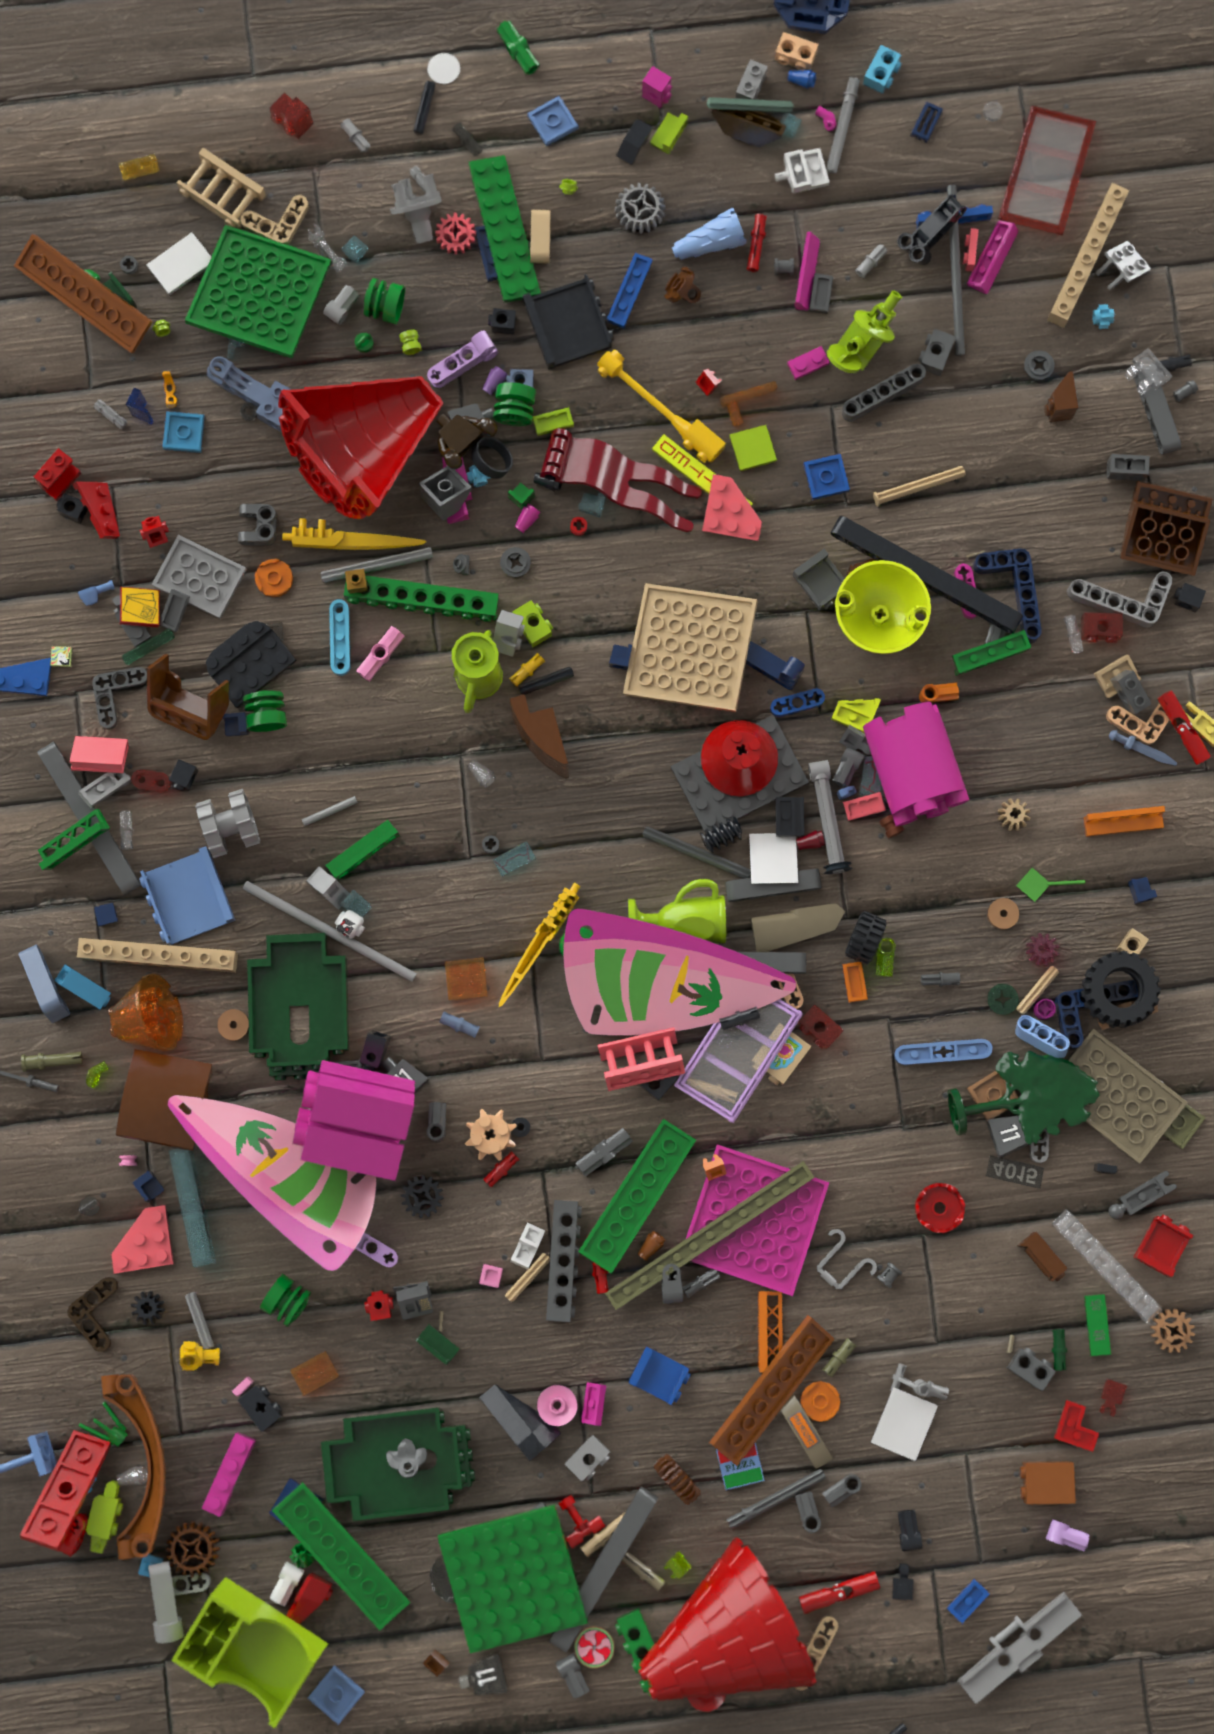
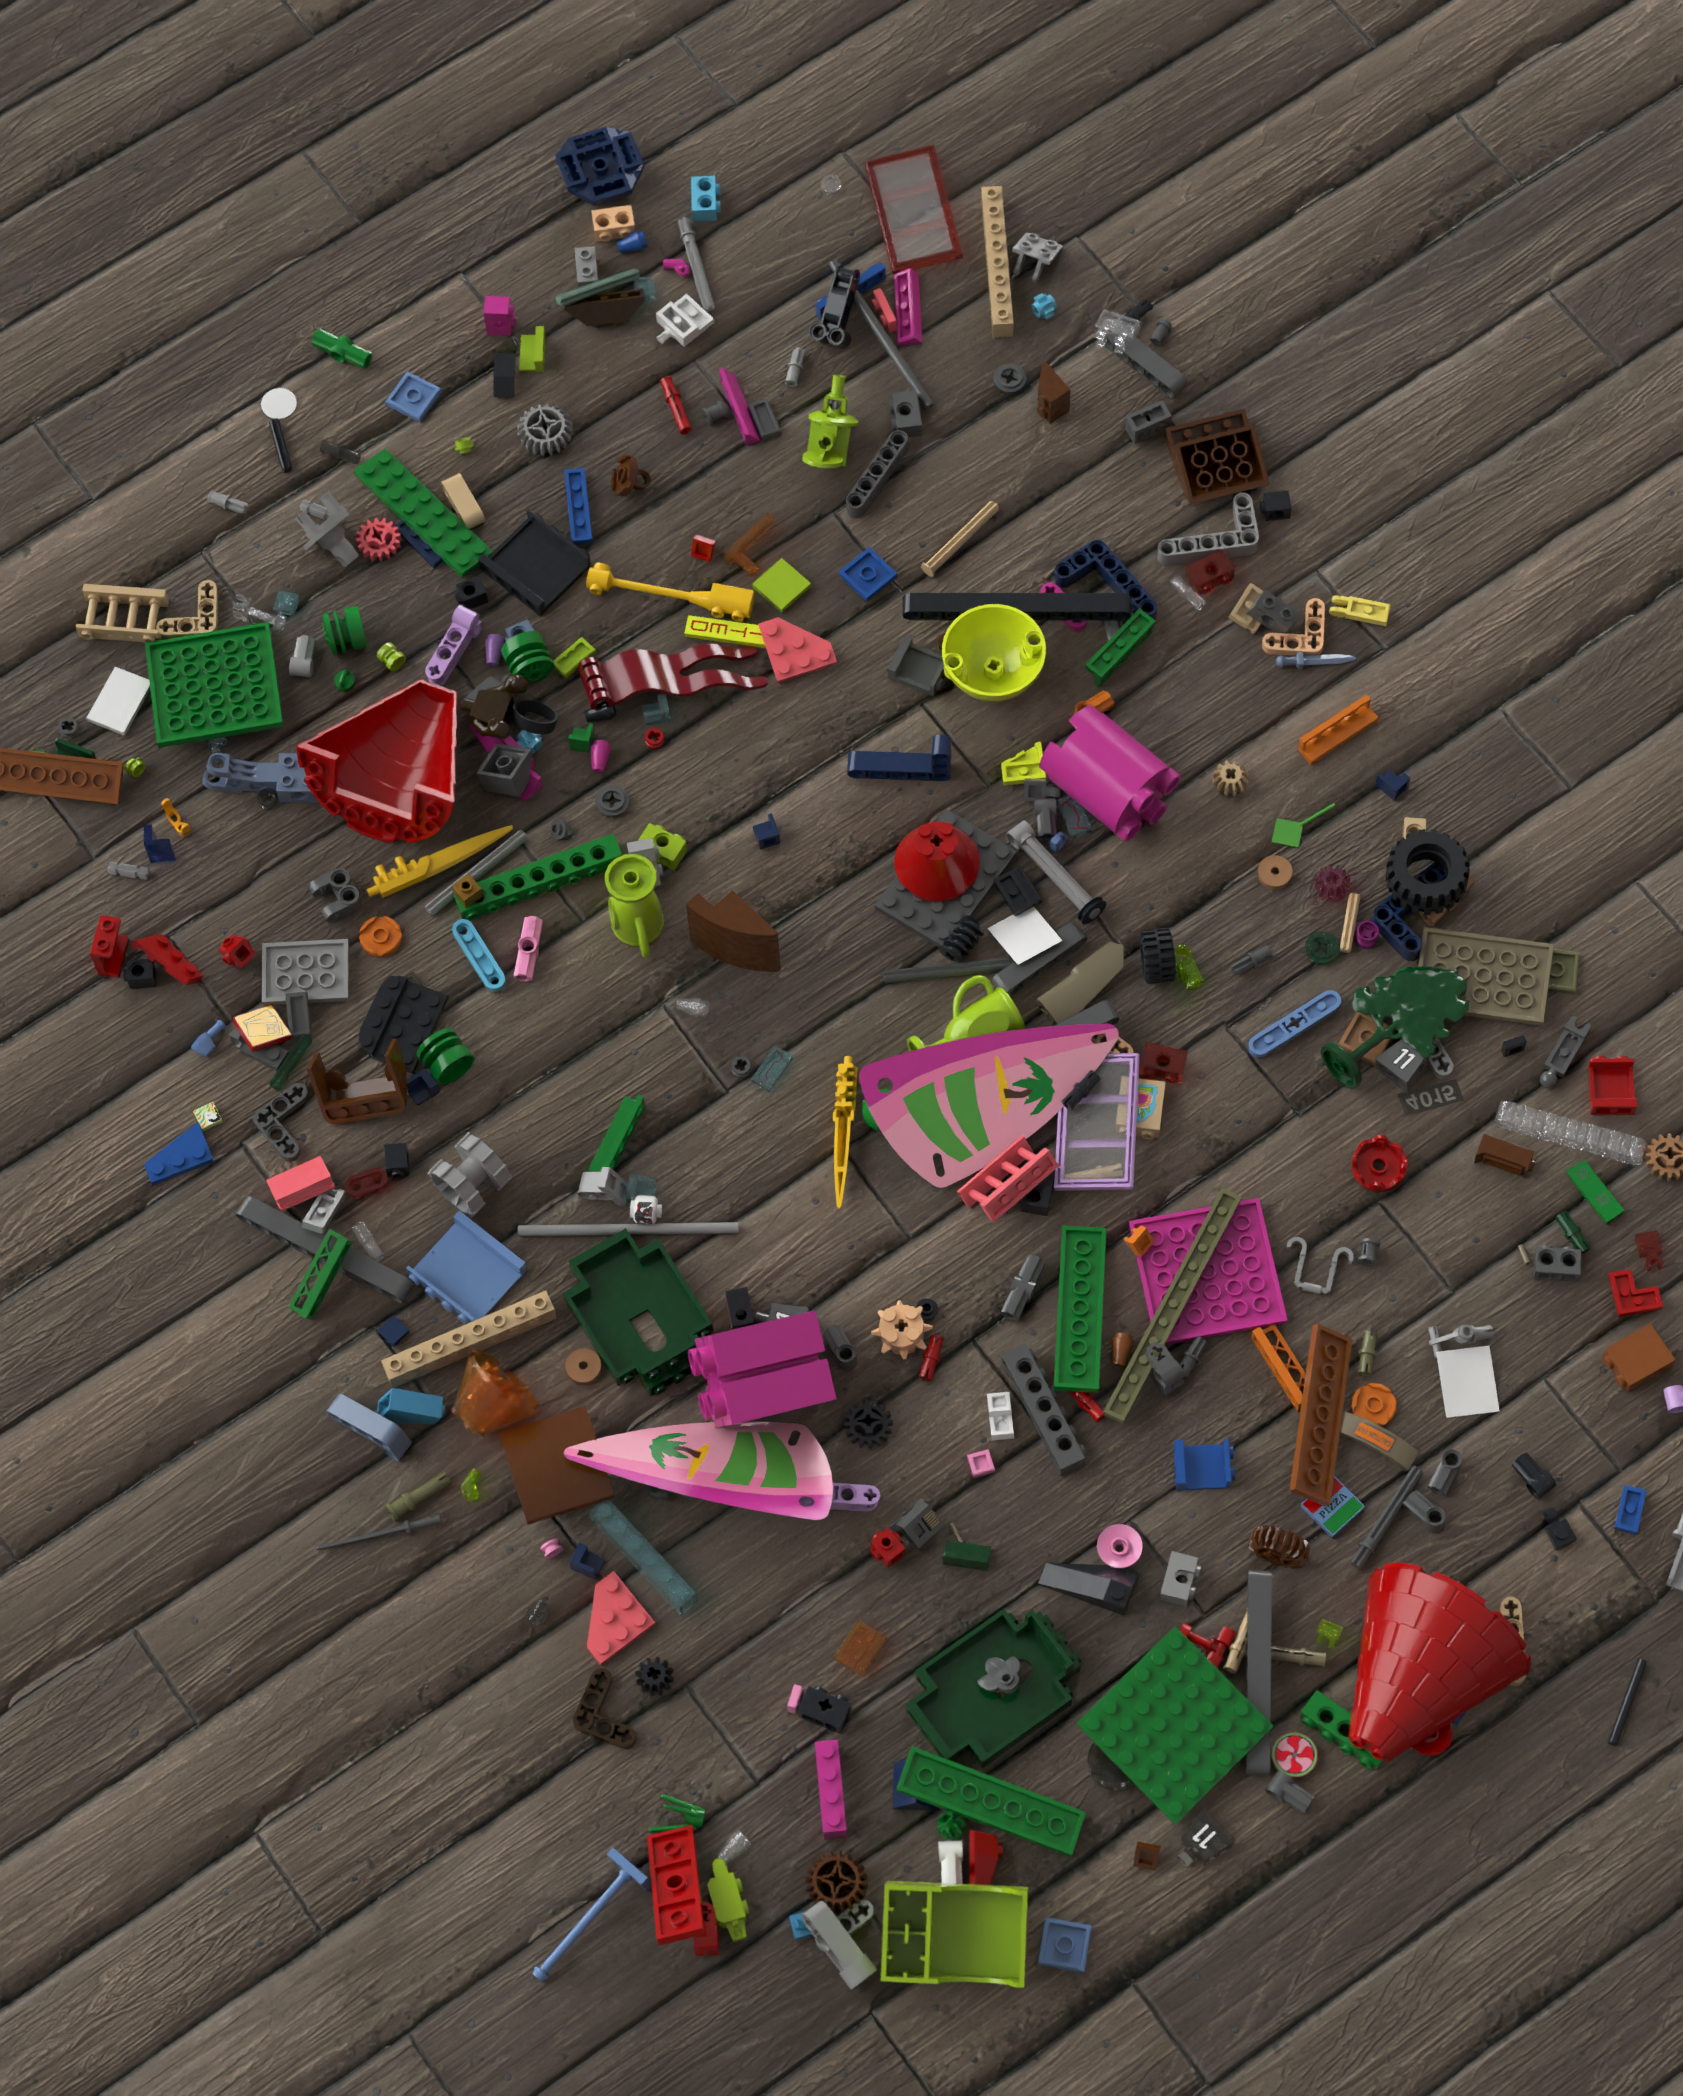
camera: 25 degrees left, 15 degrees down
dark orange panel [101,1374,166,1560] -> none
clear yellow hinge [119,154,160,181] -> none
dark azure tile [162,412,205,453] -> none
yellow connector [180,1341,220,1371] -> none
light grey axle [185,1292,214,1349] -> none
green wheel [260,1274,311,1327] -> none
clear red brick [269,92,313,139] -> none
light grey bar [302,796,358,826] -> none
sand blue pin [439,1011,480,1038] -> none
clear orange plate [445,957,488,1001] -> none
tan axle [505,1253,550,1302] -> none
yellow pin [509,653,545,687] -> none
black axle [519,667,574,695] -> none
dark pink plate [581,1382,606,1426] -> none
tan plate [623,583,758,712] -> none
light blue cone [672,208,747,260] -> none
blue beam [770,689,825,717] -> none
dark pink plate [787,346,830,380] -> none
dark red cone [796,830,825,850] -> none
red piece [798,1571,881,1614] -> none
orange tile [842,962,868,1003] -> none
coral plate [843,792,886,821] -> none
copper wheel [879,814,905,839] -> none
dark blue tile [910,101,943,143] -> none
light blue beam [1015,1015,1070,1058] -> none
red piece [1157,690,1211,765] -> none

